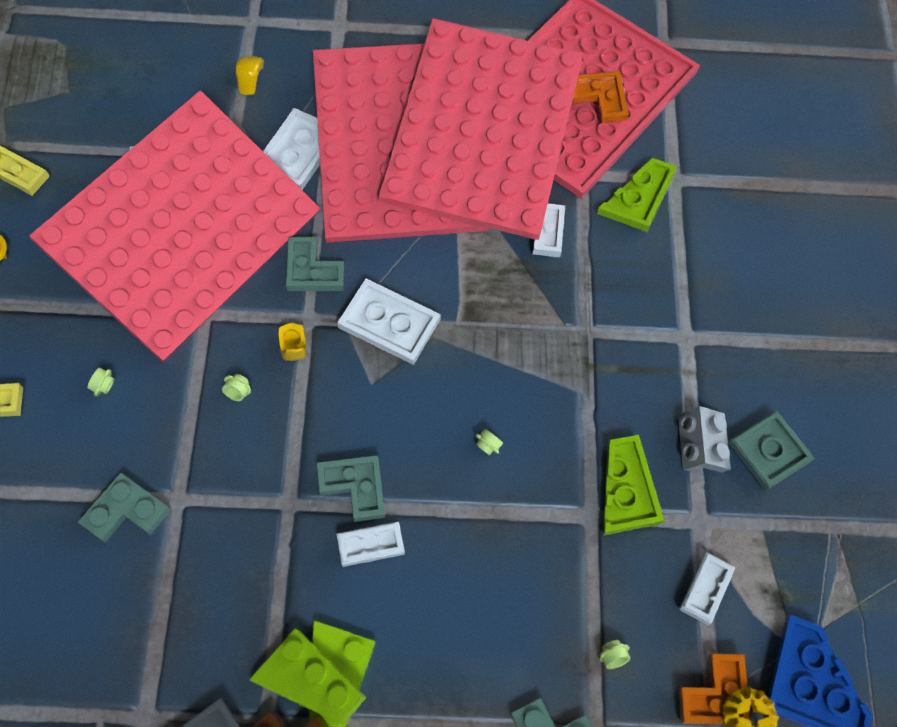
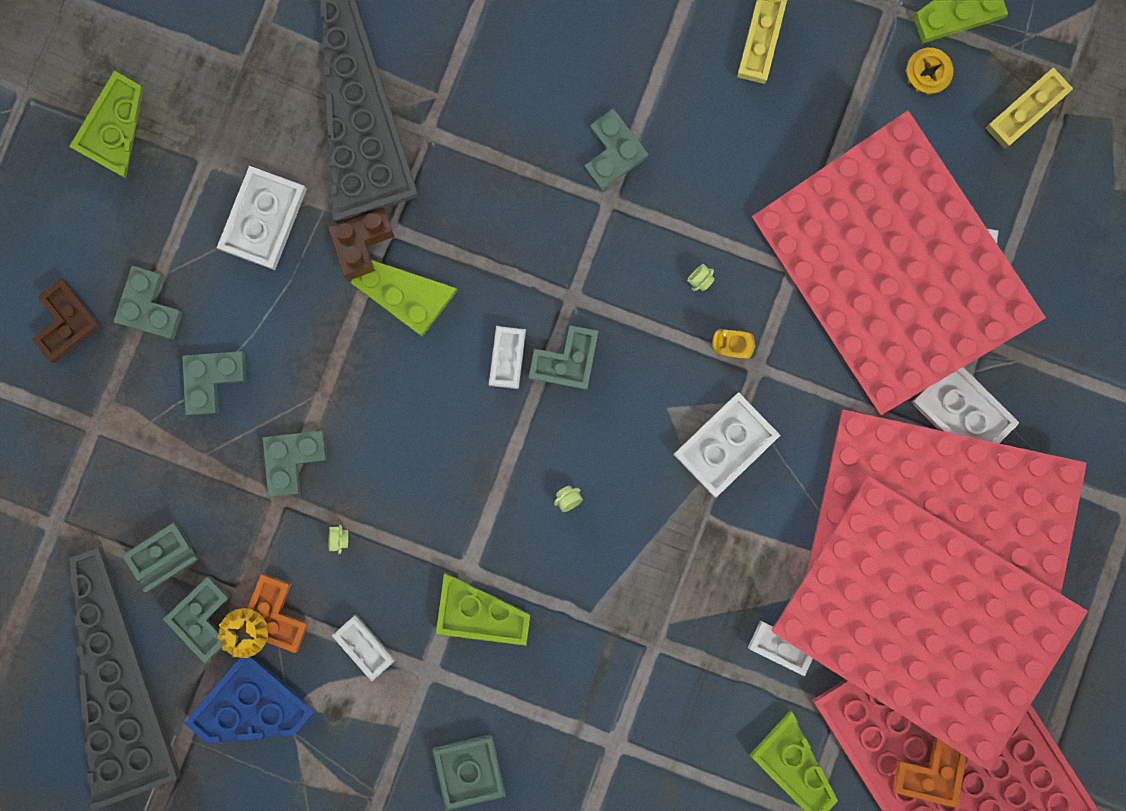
camera: 110 degrees right, 20 degrees up
yellowish green plate [87,368,115,396] -> none
yellow hair [236,56,264,95] -> none
lime wing [250,628,366,725] -> none
sand green plate [286,237,344,291] -> none
light grey bracket [678,406,731,473] -> none

